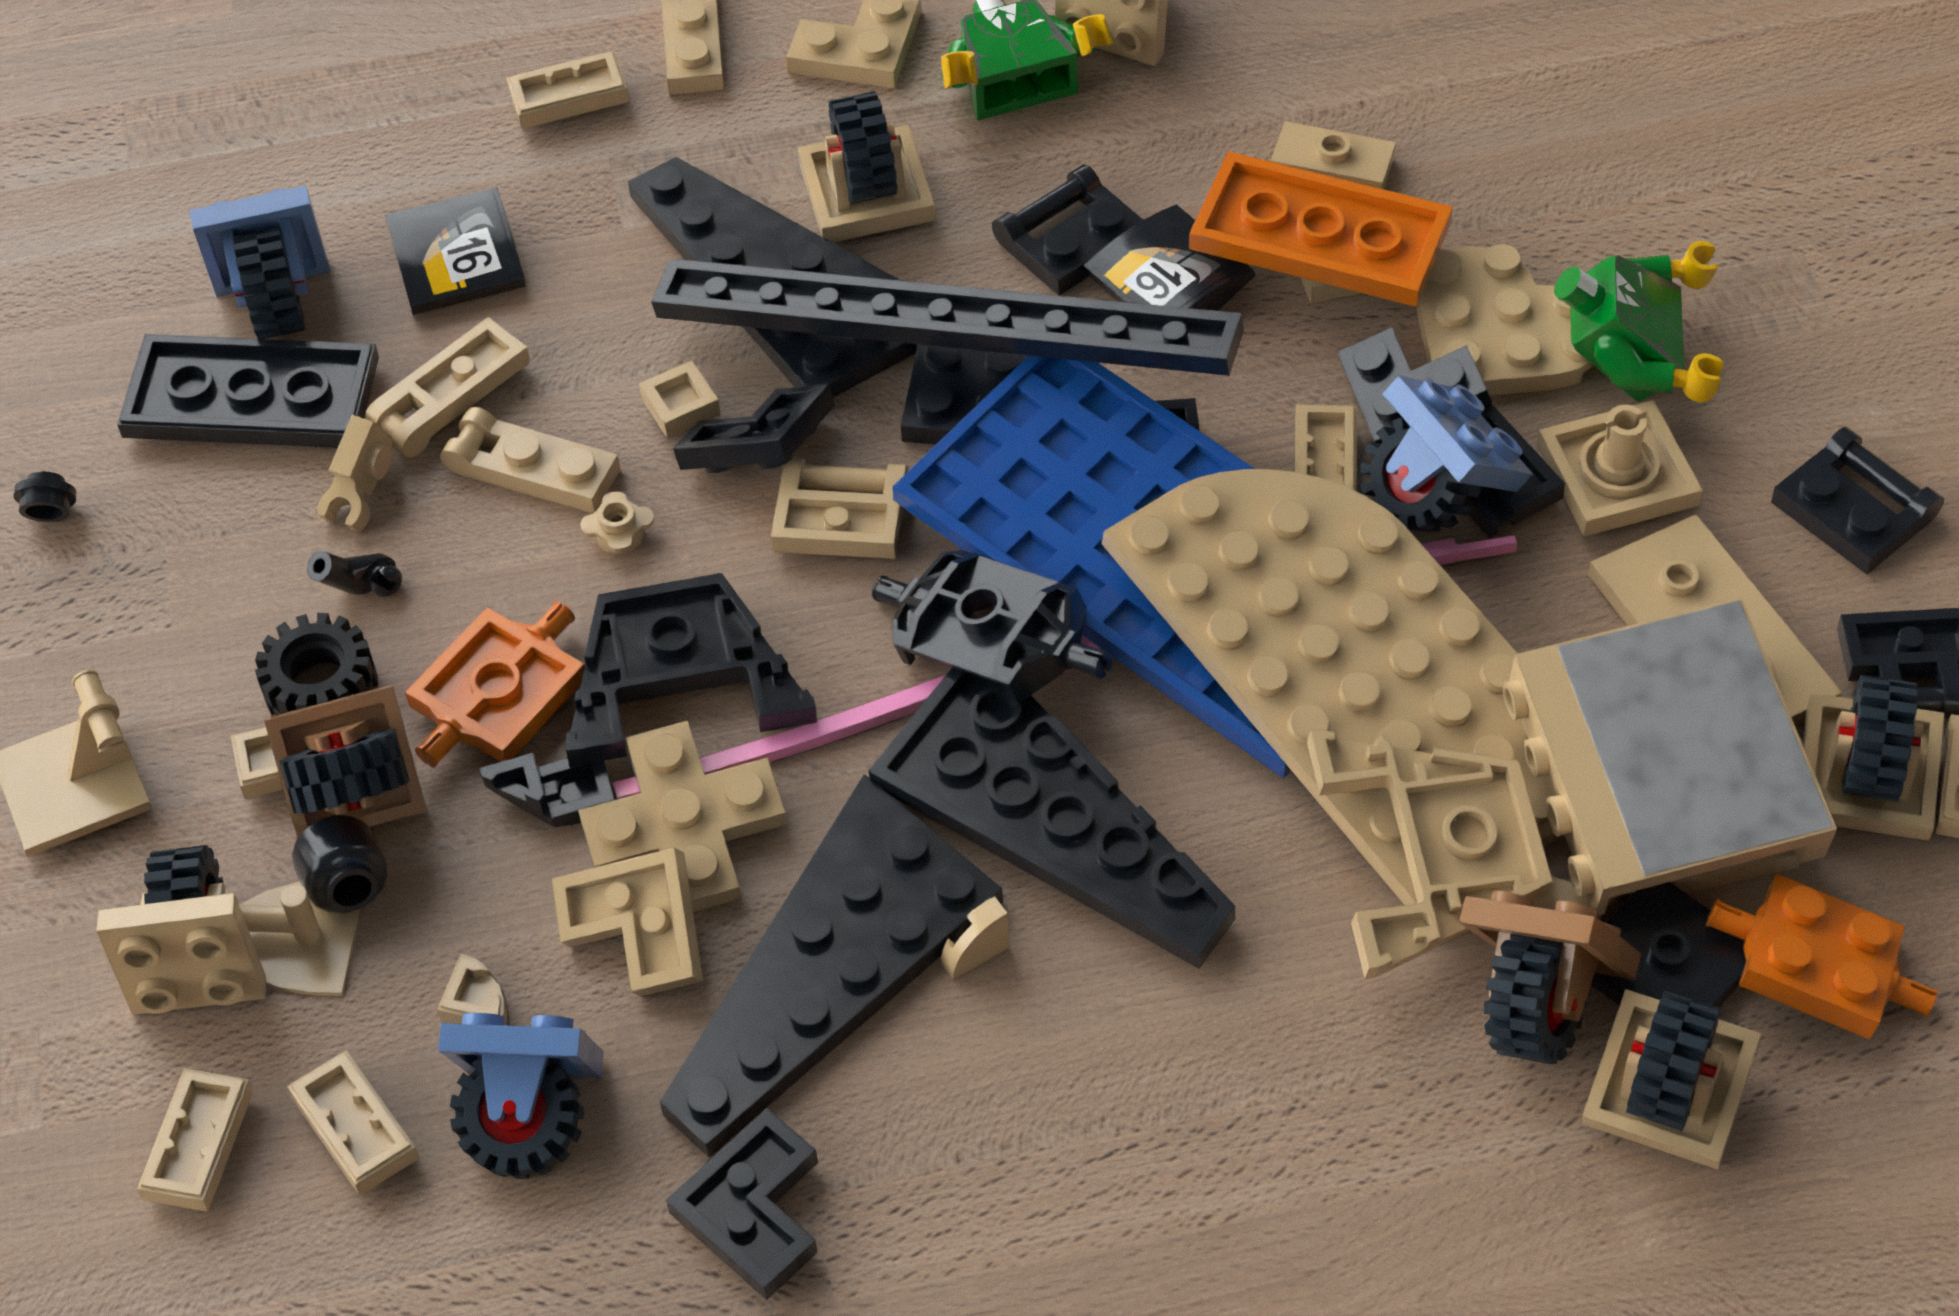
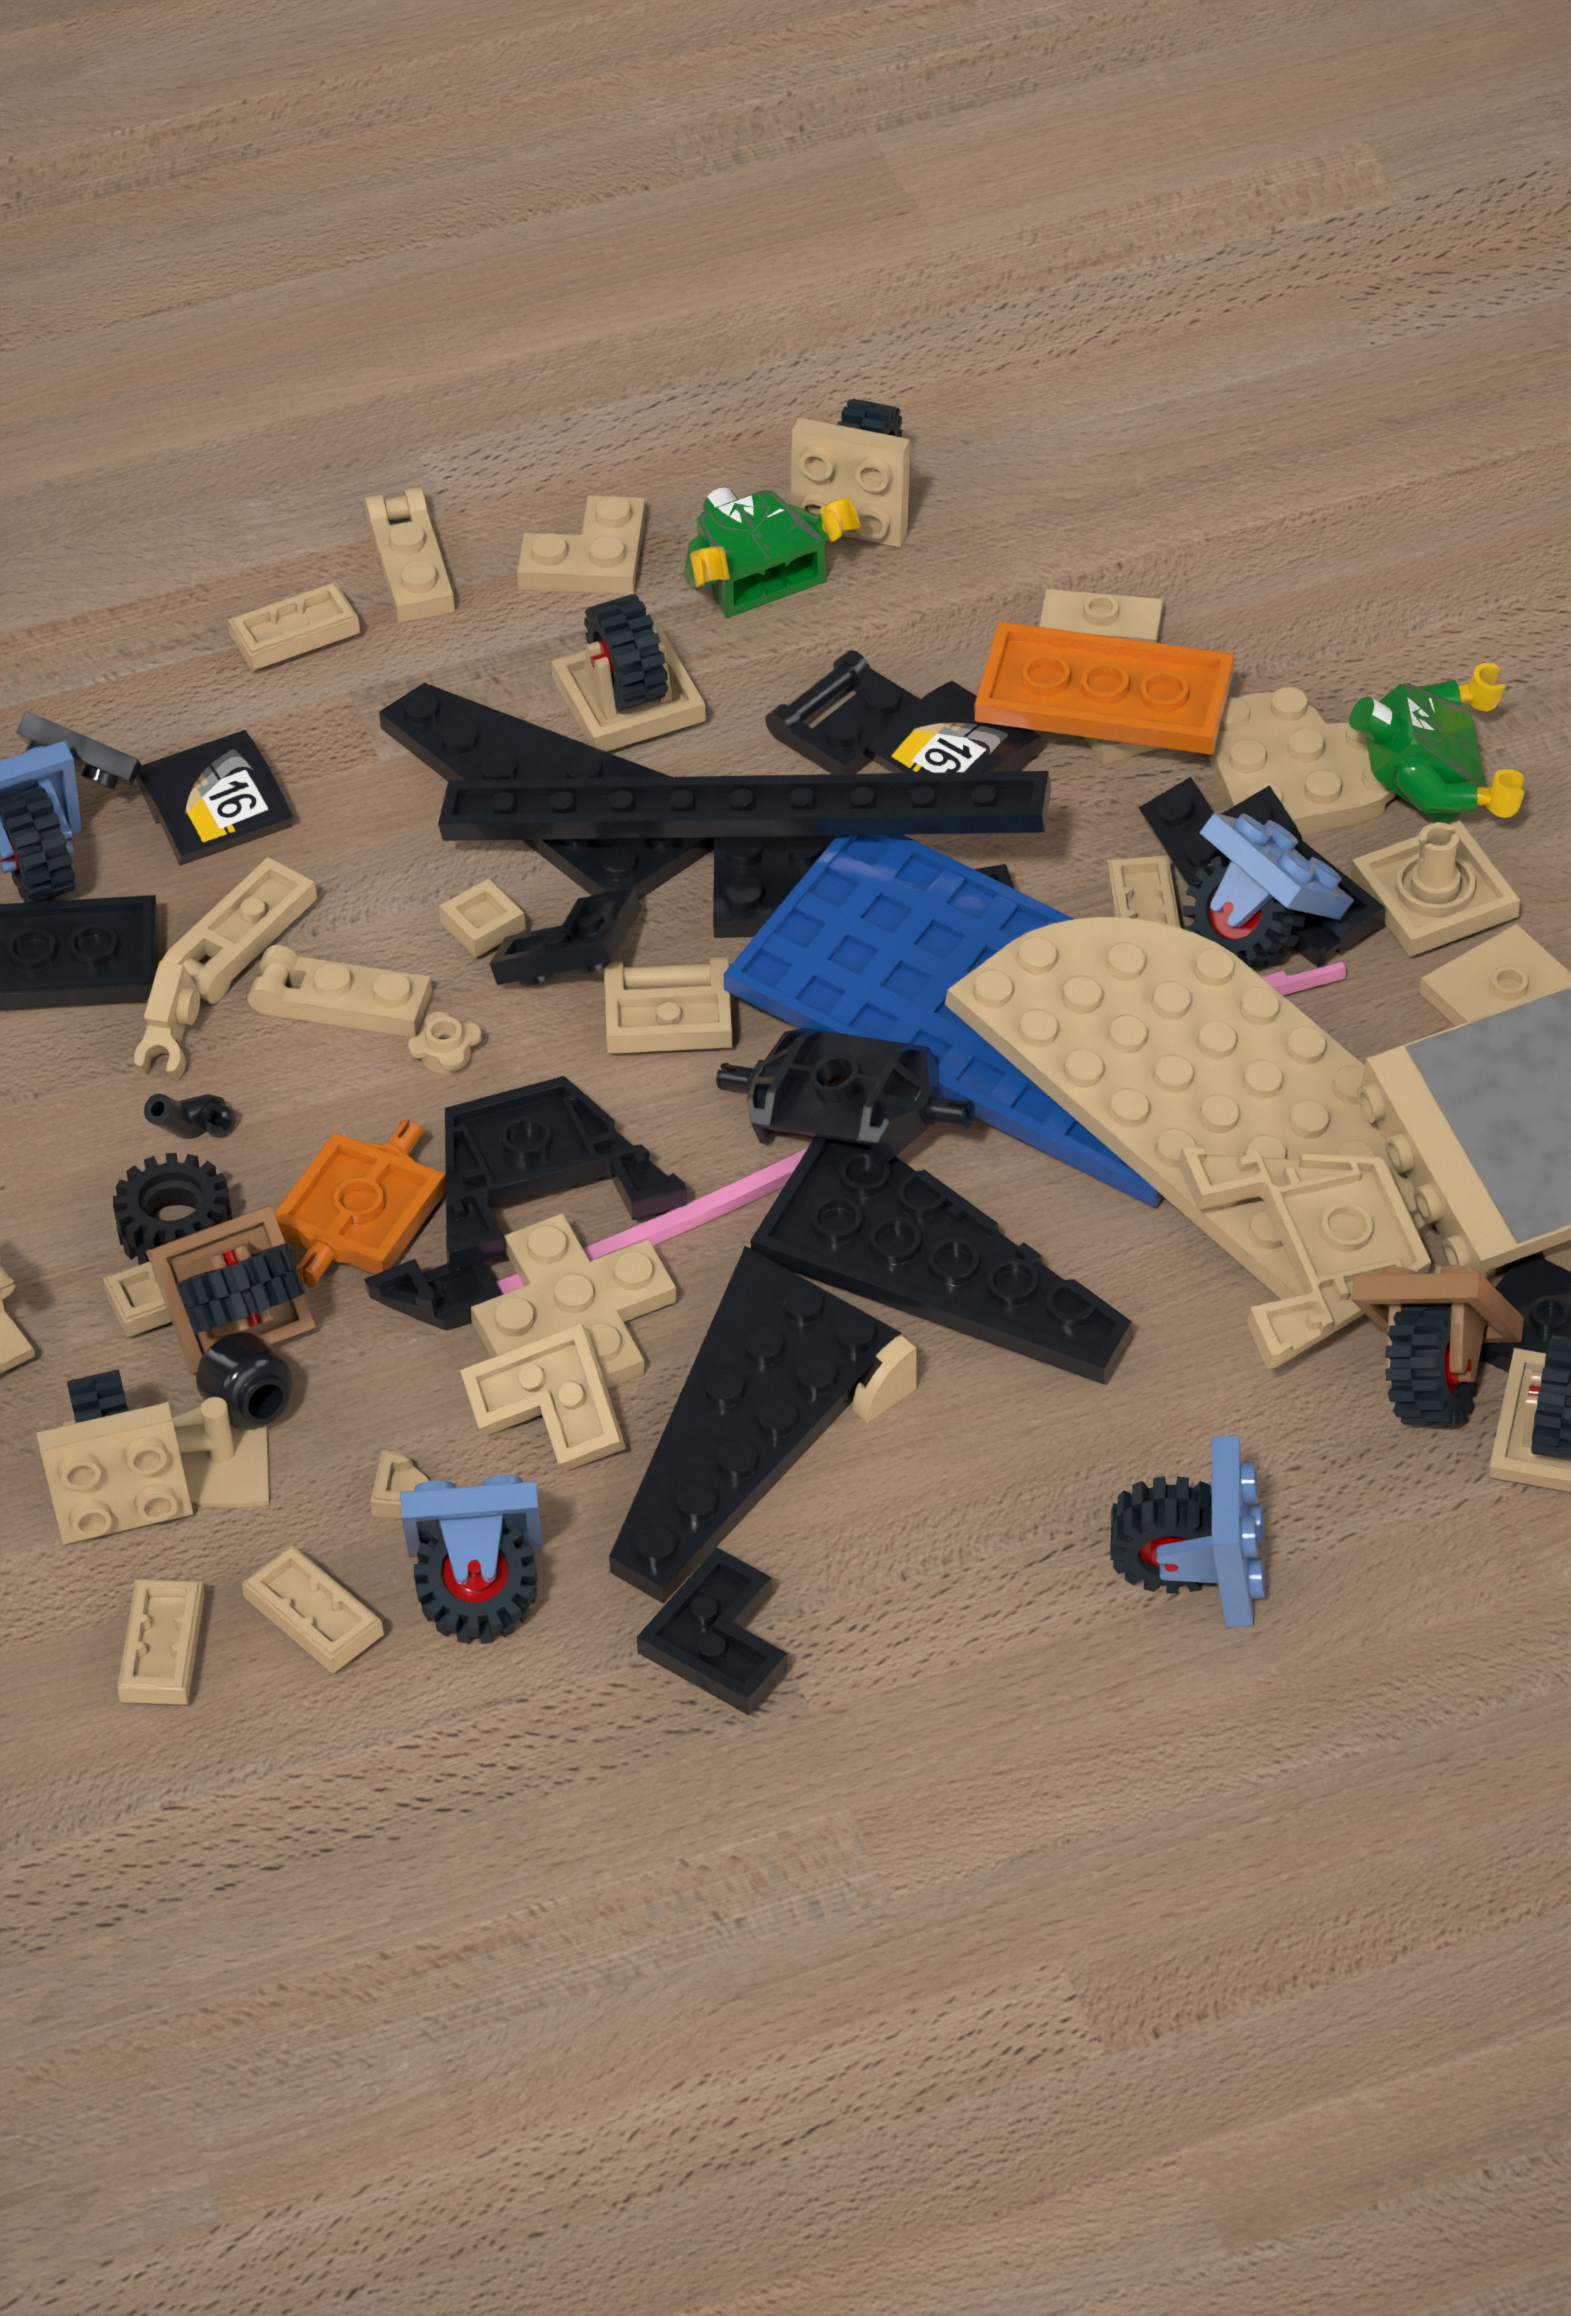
camera: 10 degrees left, 5 degrees down
none -> black plate [16,711,142,790]
none -> plate [1110,1435,1265,1627]

